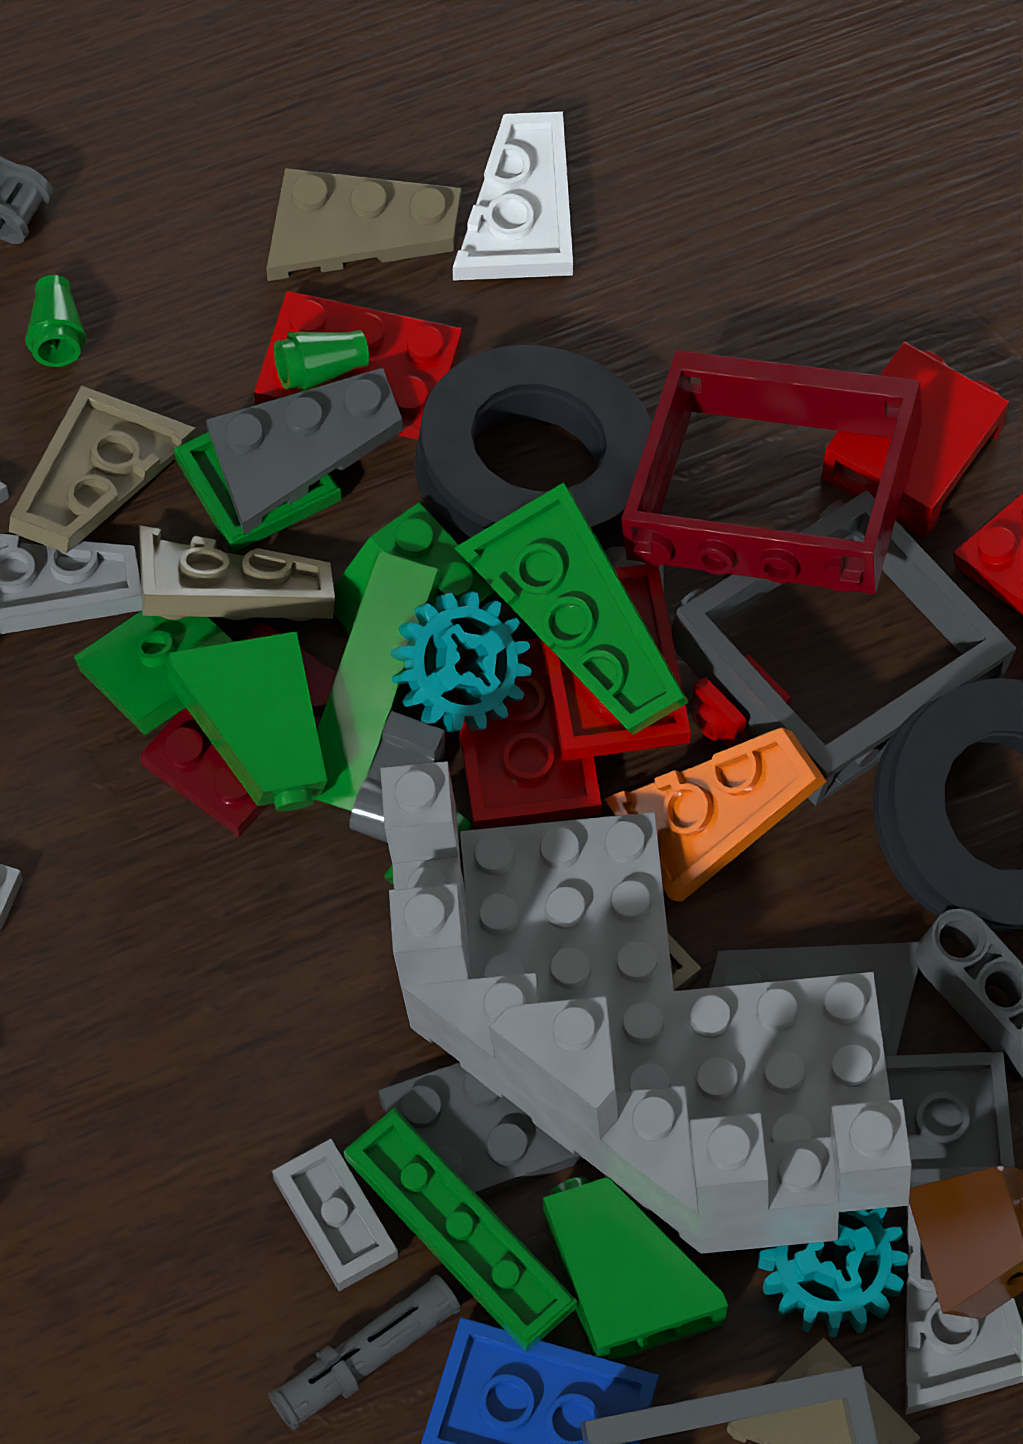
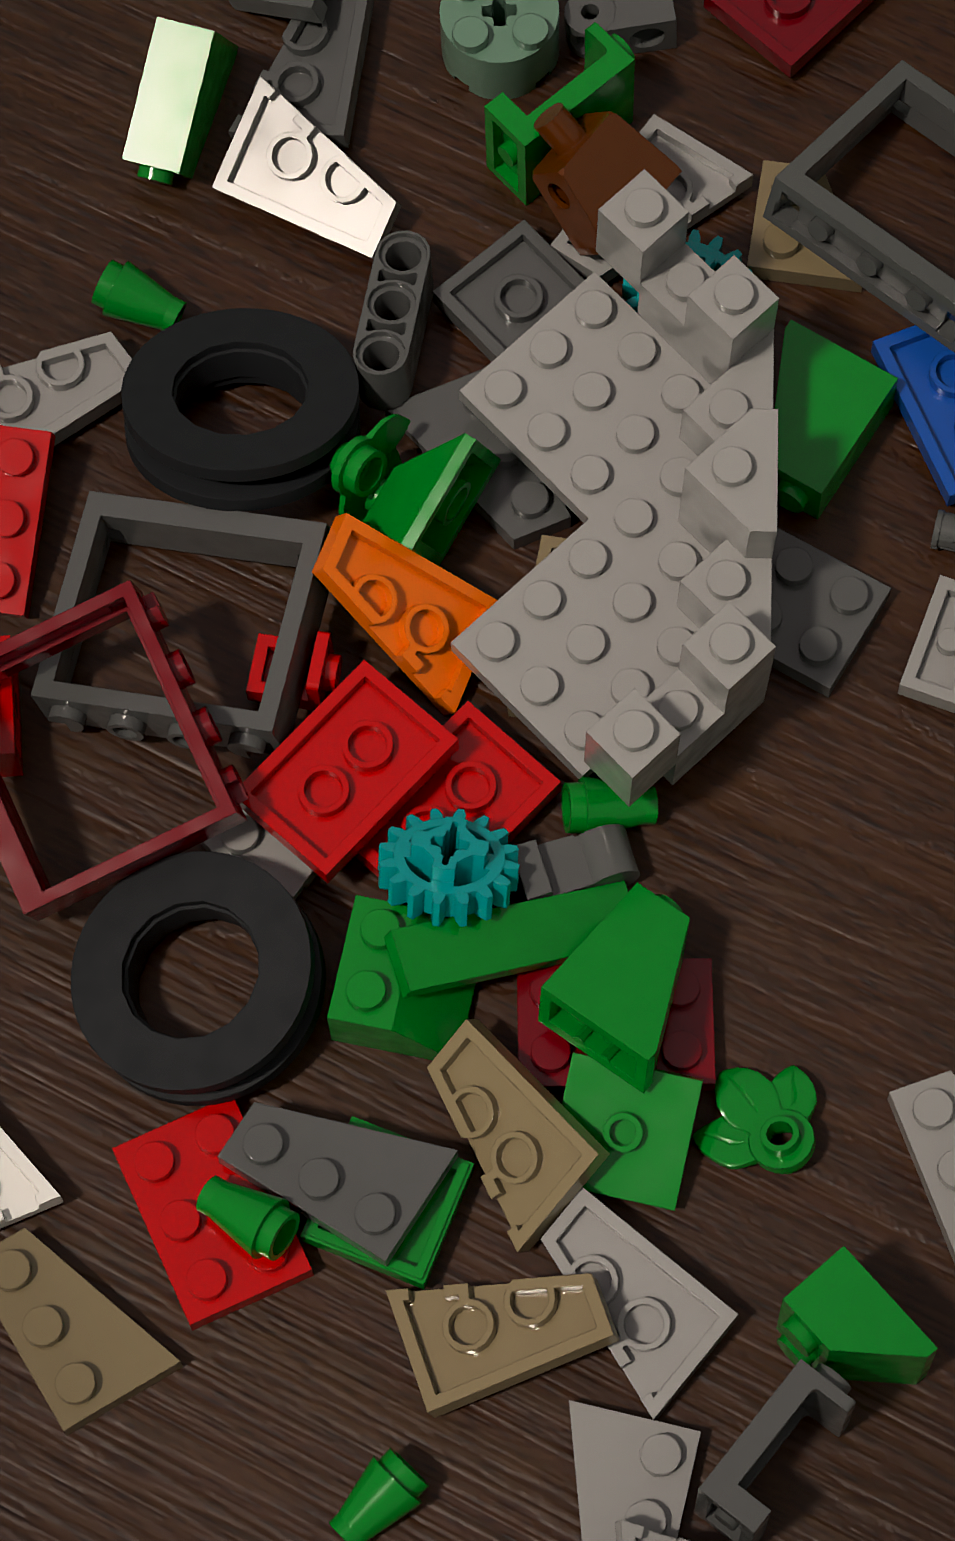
camera: 125 degrees left, 5 degrees up
green tile [344,1108,577,1353] -> none
green wing [455,482,689,735] -> none
none -> green plate [330,414,410,522]
none -> green slope [363,433,502,566]
none -> green plate [693,1065,817,1174]

